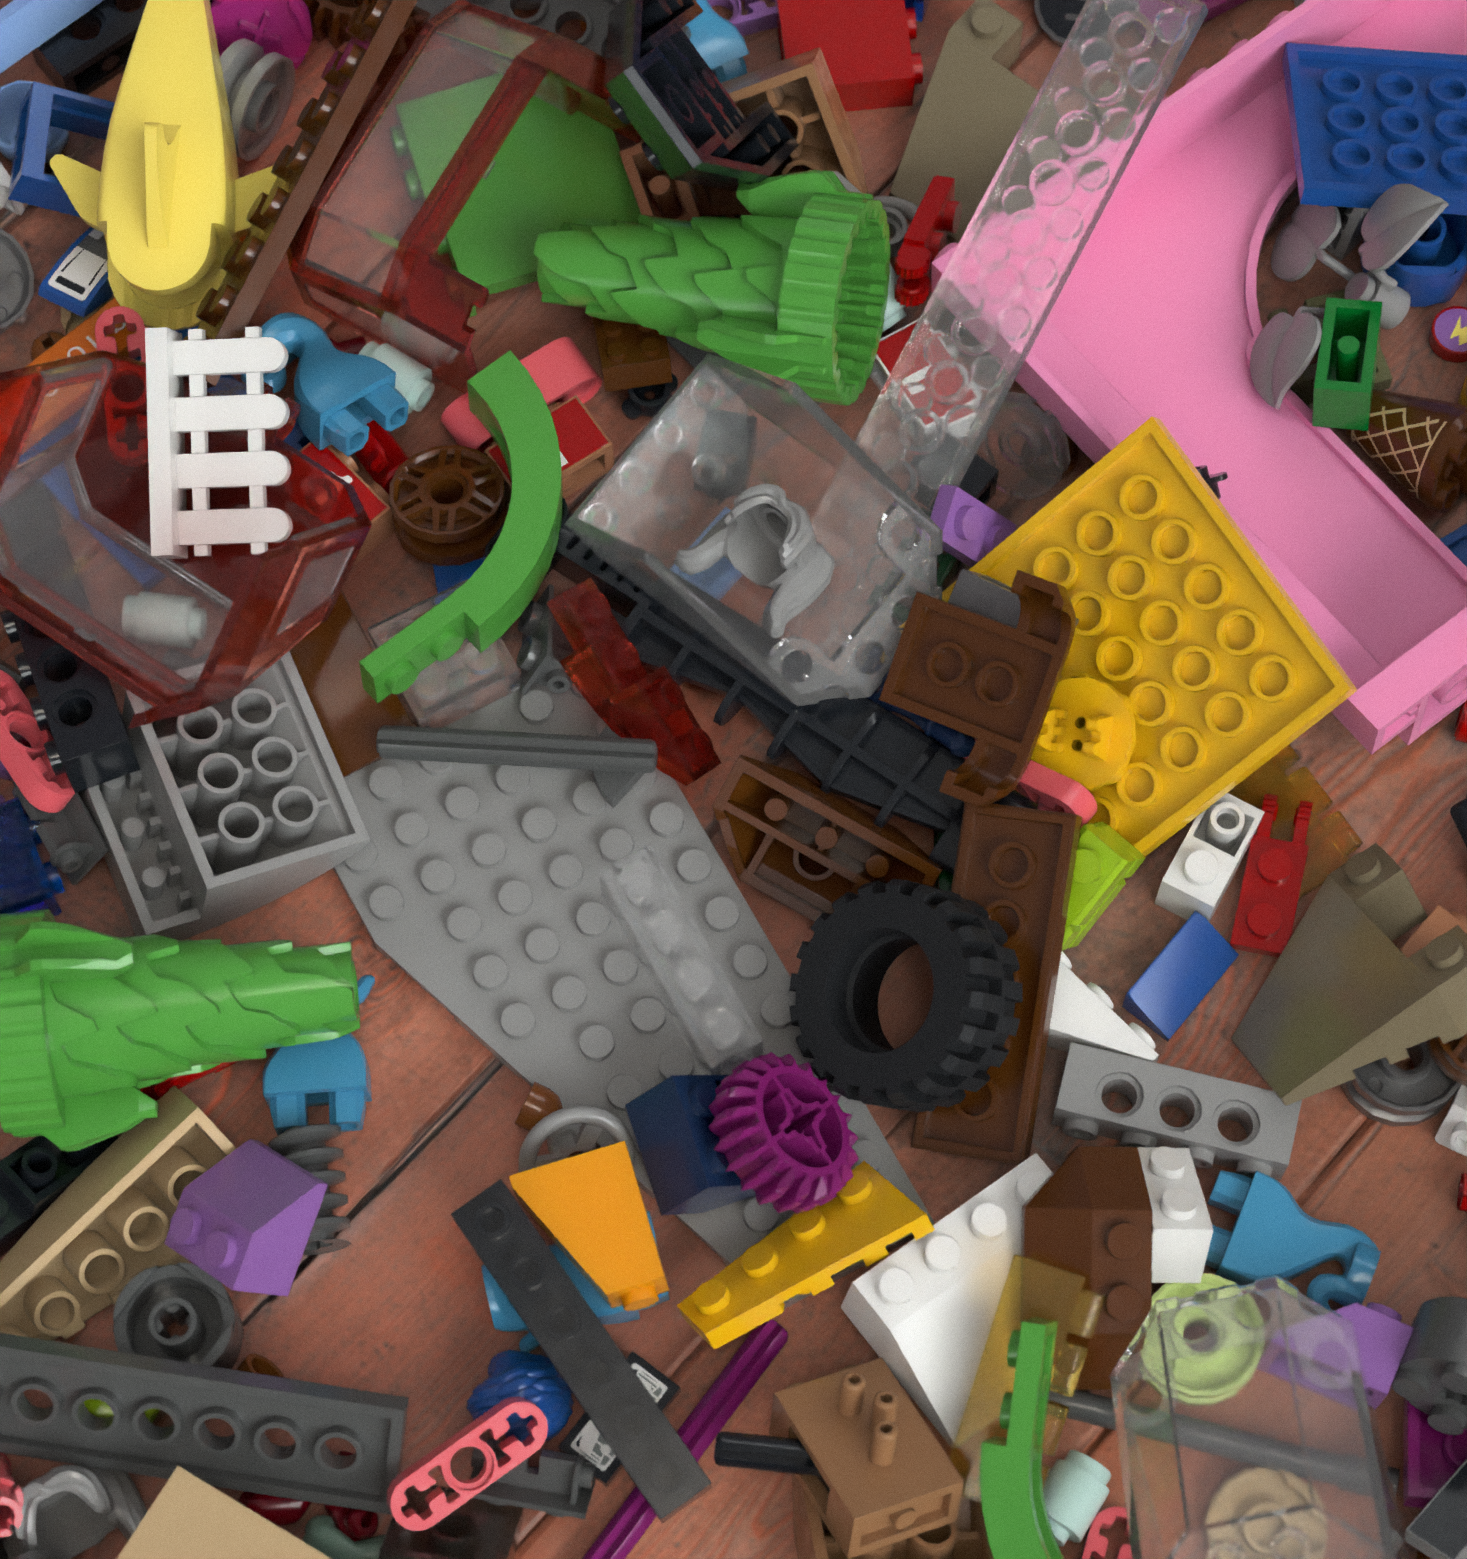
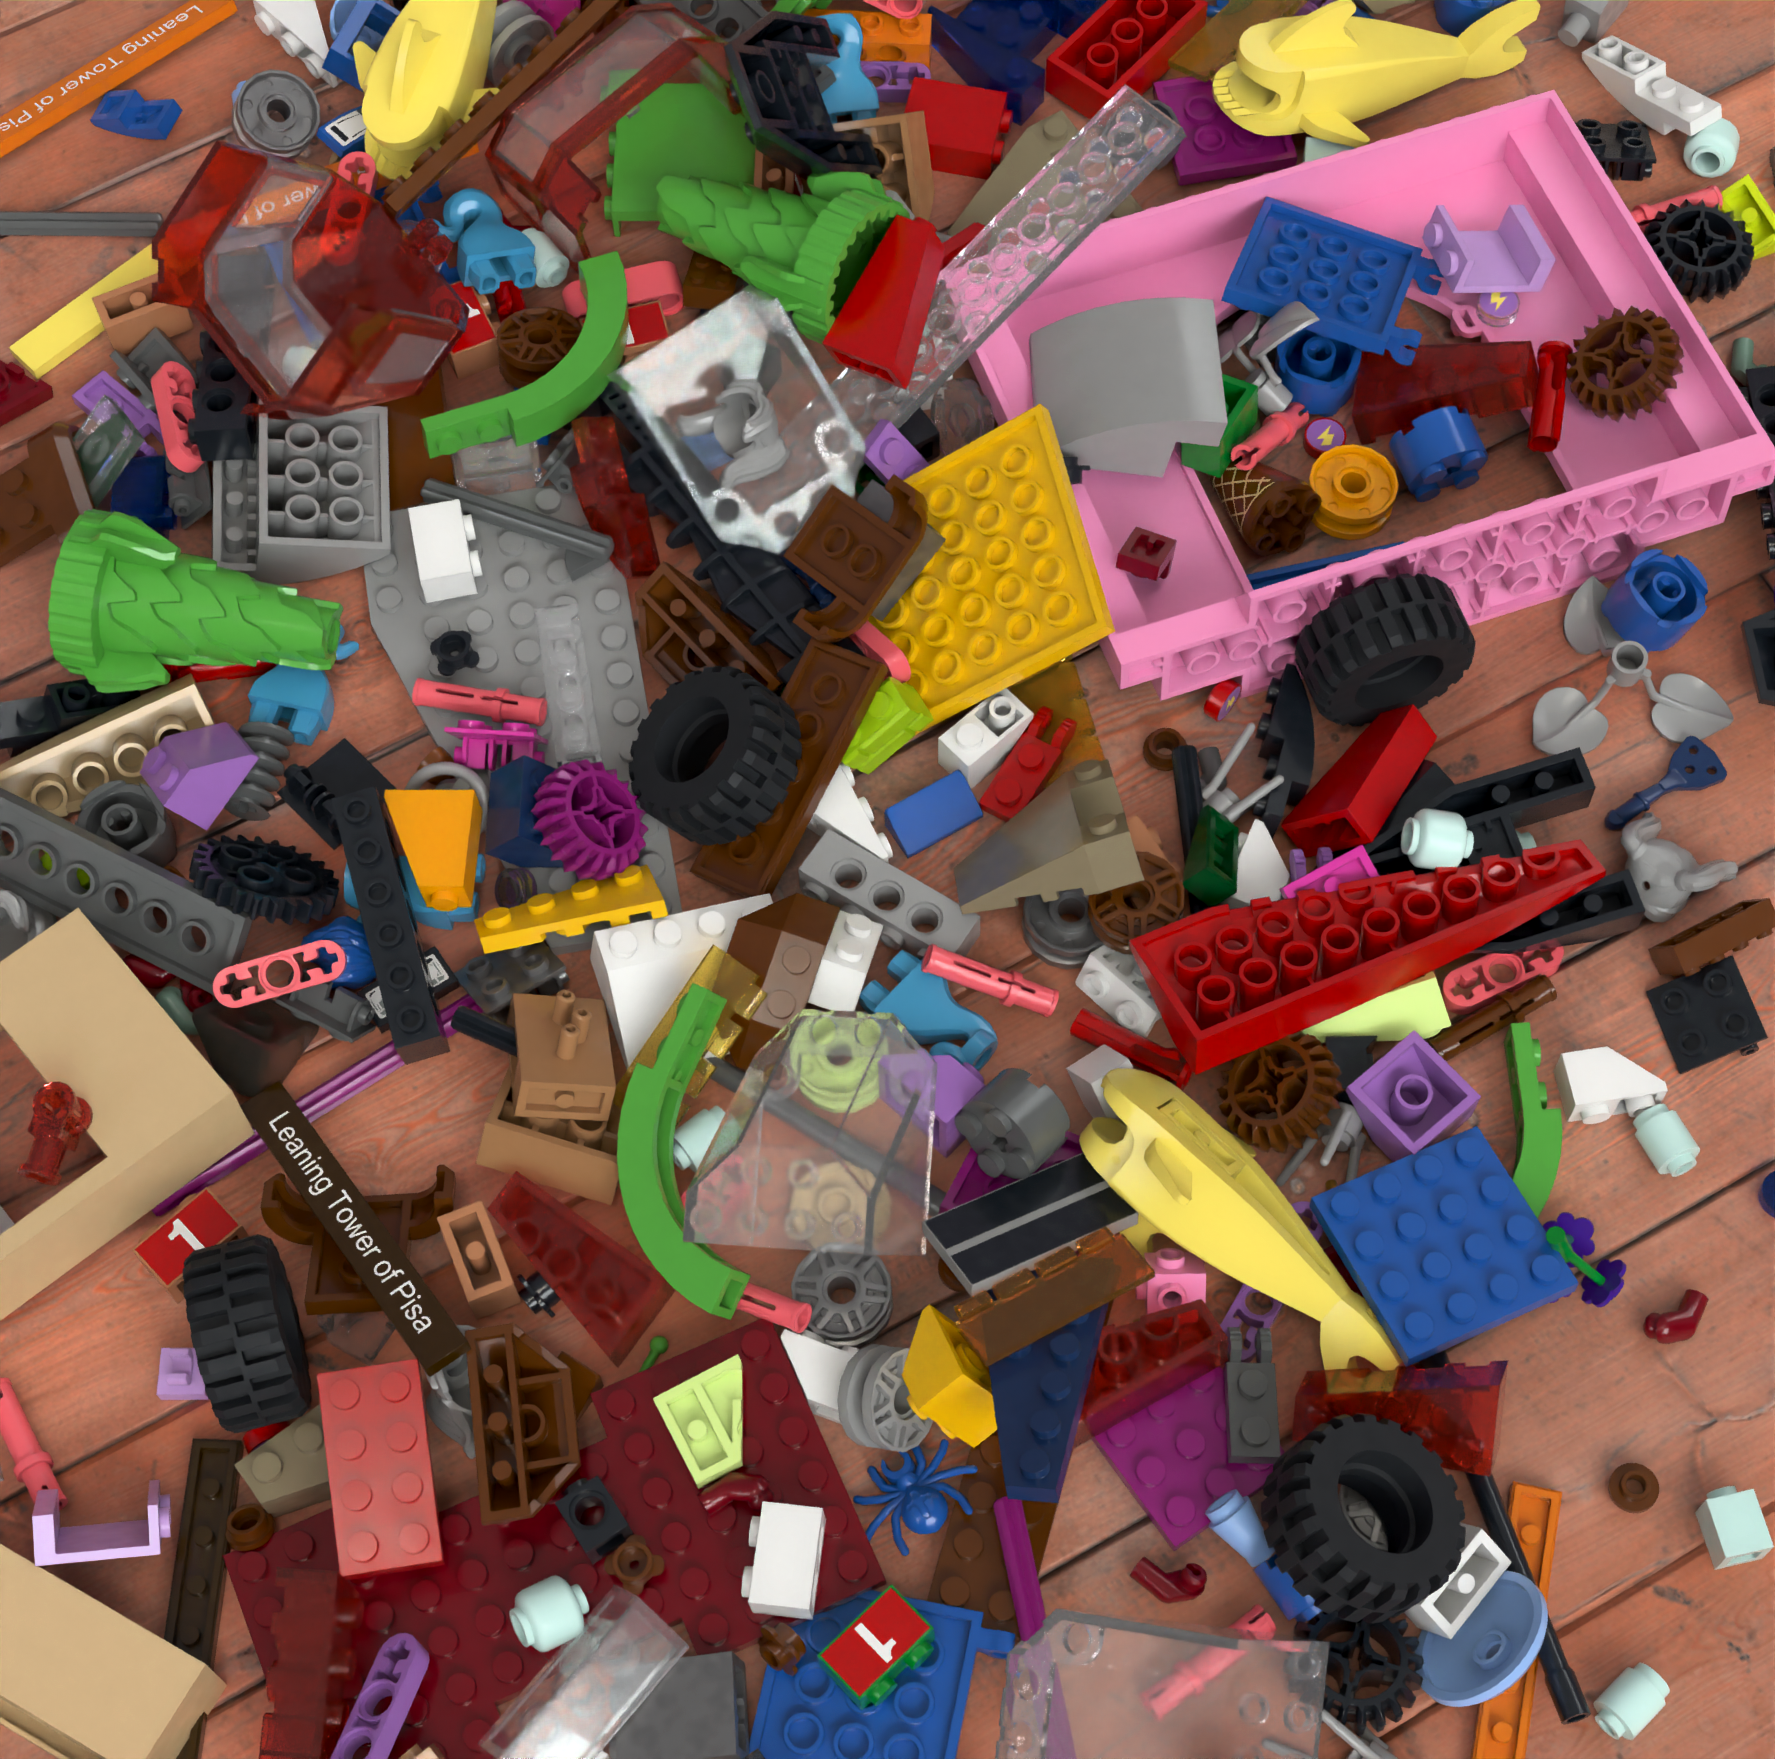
camera: 20 degrees right, 5 degrees down
white fence [145,326,293,559] -> none
yellow plate [1031,677,1136,791] -> none
none -> black gear [189,835,339,925]
none -> black hinge [277,738,397,850]
none -> white brick [408,499,483,603]
none -> coral pin [412,678,548,726]
none -> black plate [430,631,480,676]
none -> dark pink hinge [444,720,548,771]
none -> flat silver hinge [454,942,570,1024]
none -> clear smoke tile [495,868,537,909]
none -> red slope [822,214,945,389]
none -> coral pin [921,944,1059,1018]
none -> light grey slope [1029,297,1228,477]
none -> dark red bracket [1116,527,1177,581]
none -> reddish brown plate [1143,728,1187,771]
none -> coral pin [1231,402,1309,471]

